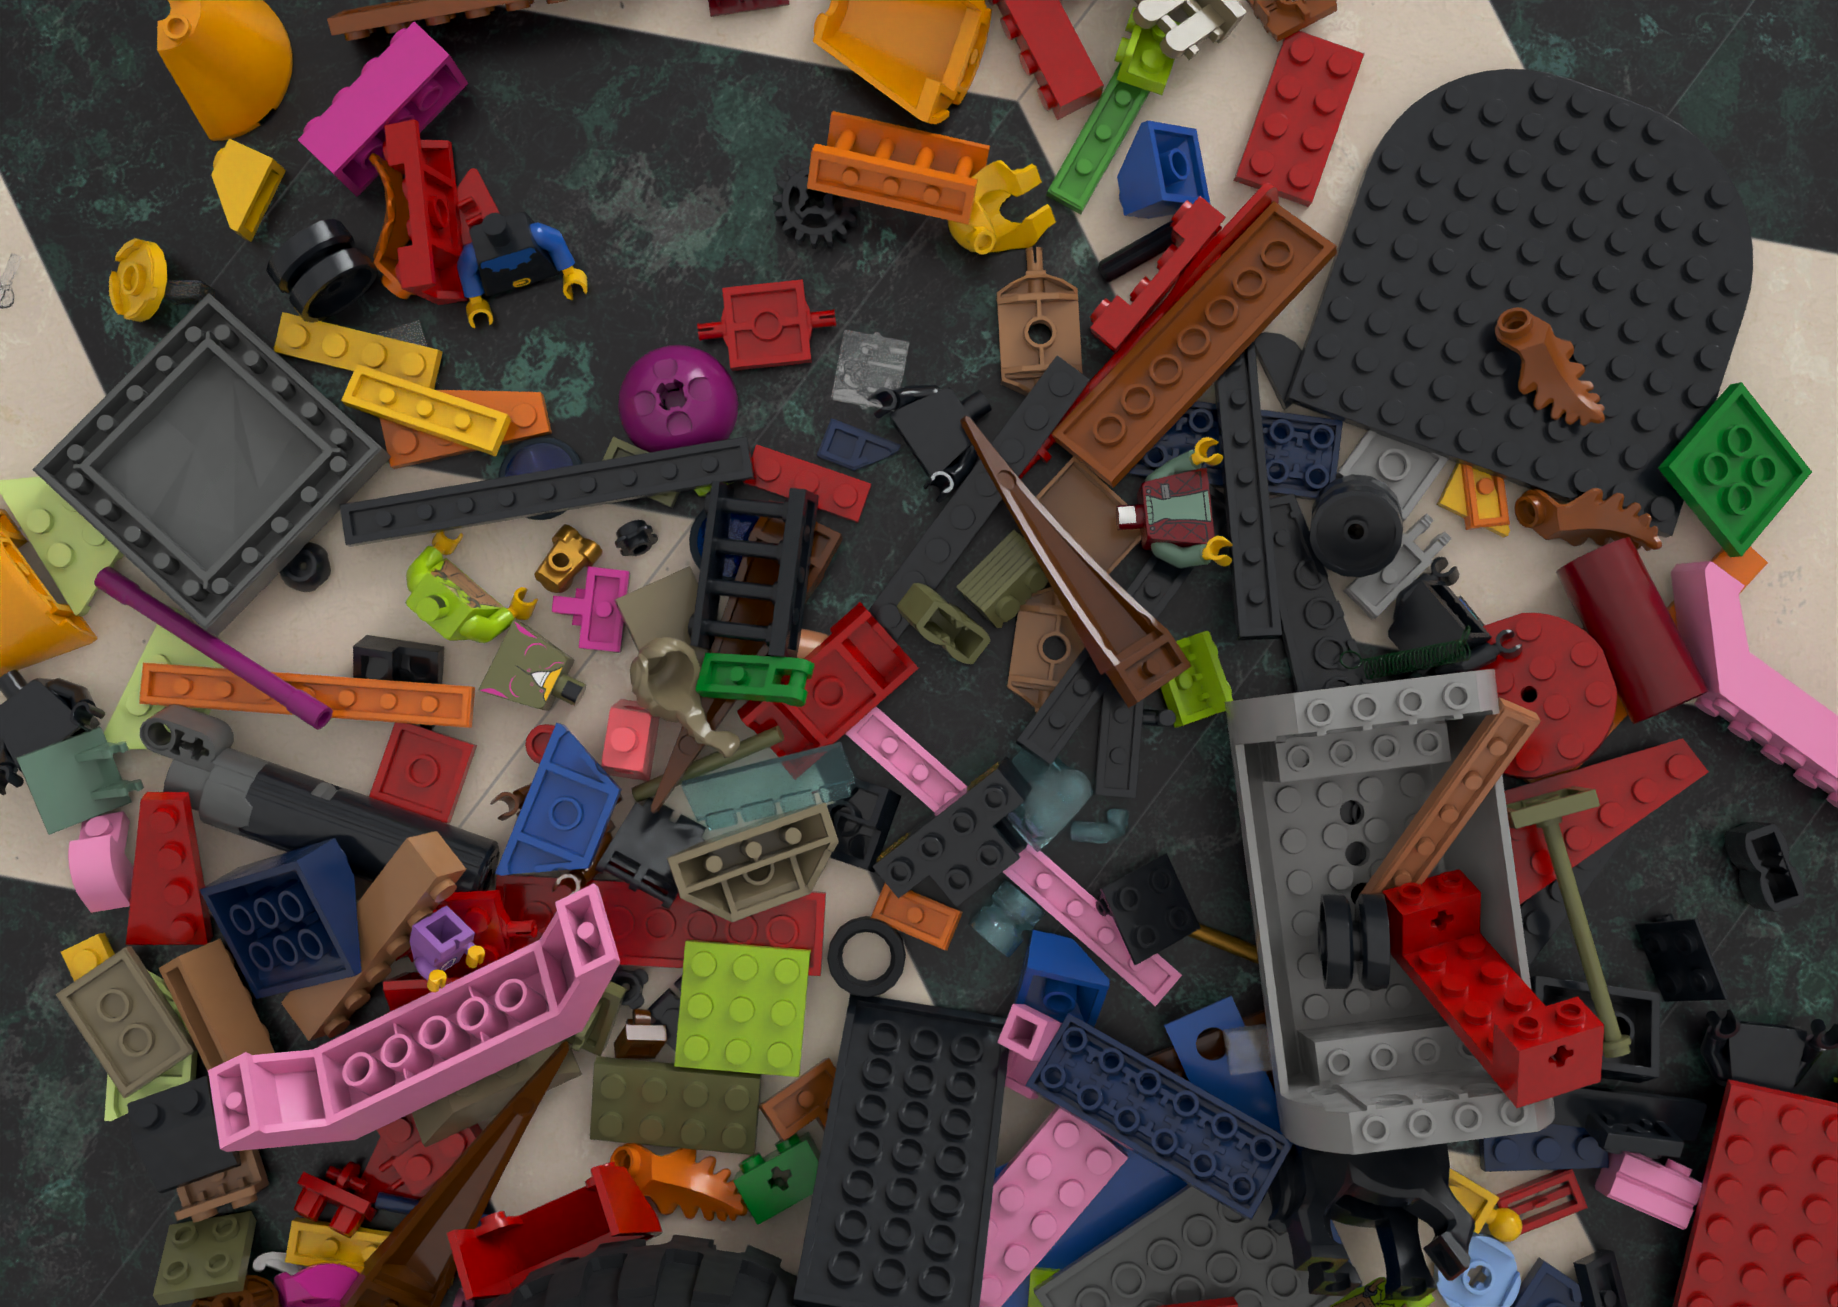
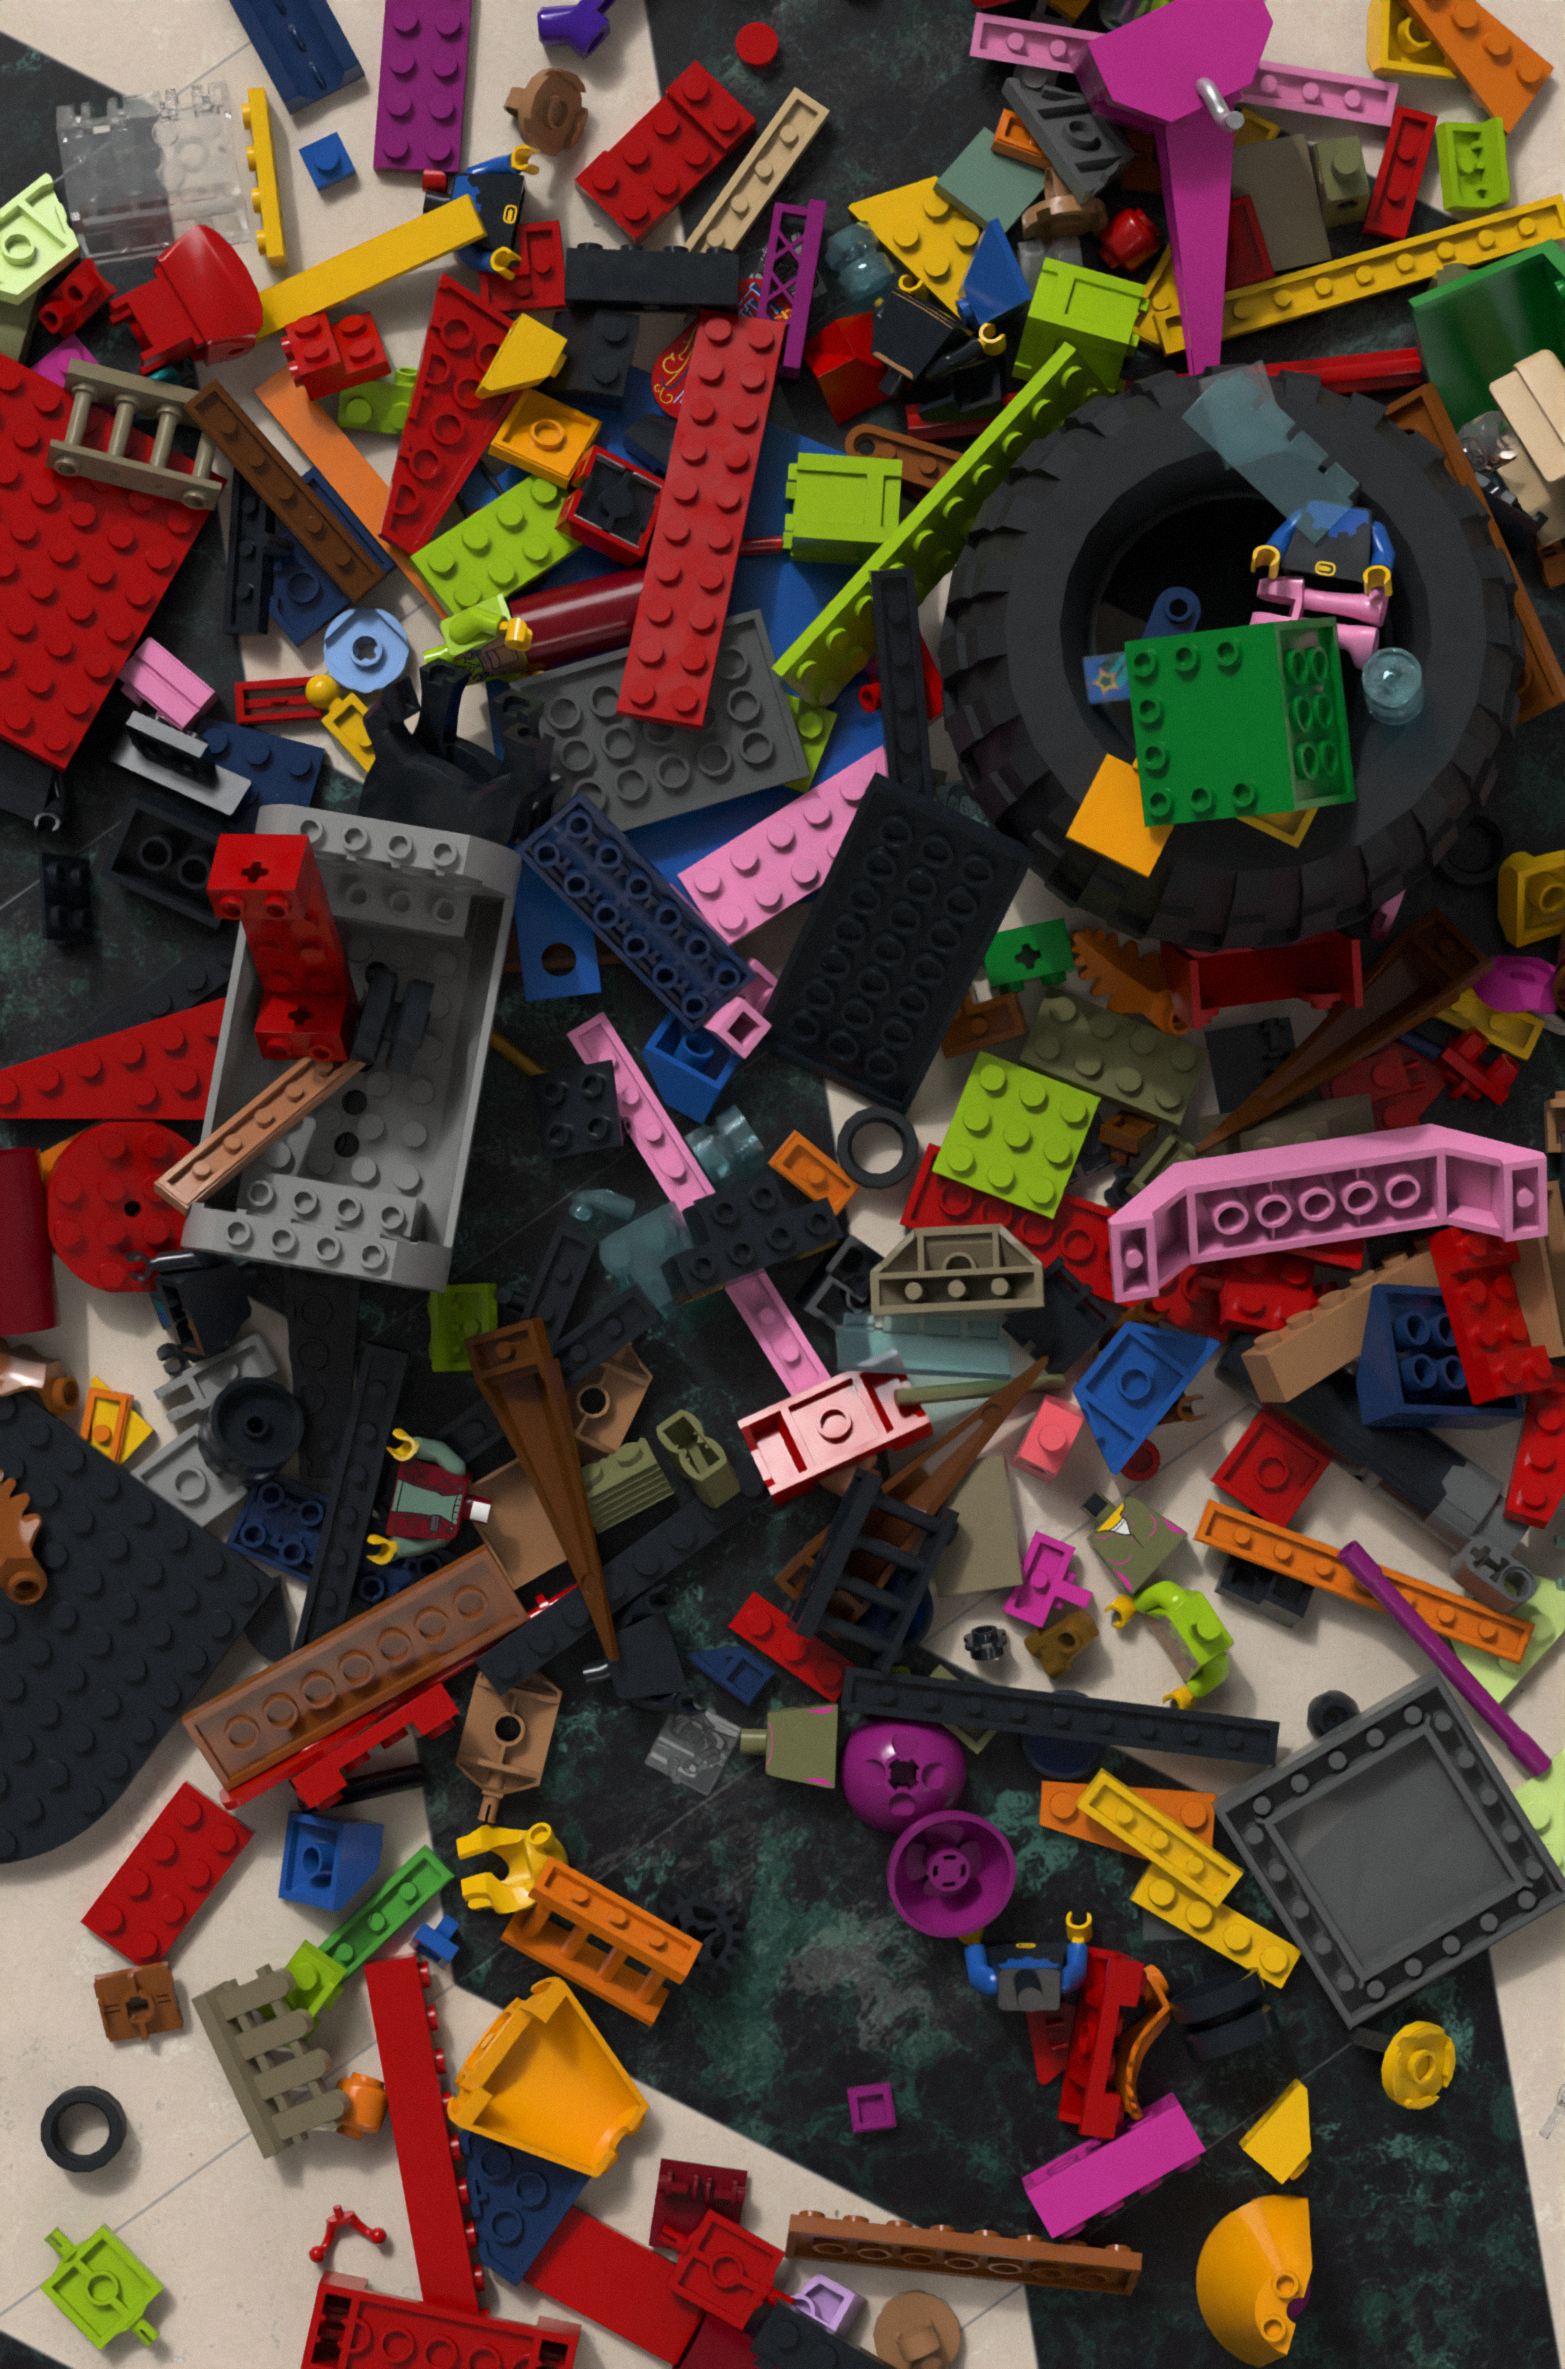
camera: 160 degrees left, 0 degrees up
medium lavender piece [409,905,485,993] -> none
dark tan hair [630,637,740,759] -> none
green plate [695,653,815,707] -> none
red plate [697,279,836,371] -> none
clear plate [1223,1024,1272,1075] -> none
dark green piece [1340,626,1471,679] -> none
olive tile [1506,786,1631,1058] -> none
none -> blue tile [408,1914,460,1970]
none -> olive torso [740,1702,838,1788]
none -> magenta tile [847,2081,897,2133]
none -> magenta piece [887,1810,1016,1938]
none -> black hinge [1204,1017,1305,1114]
none -> red piece [1426,1227,1557,1405]

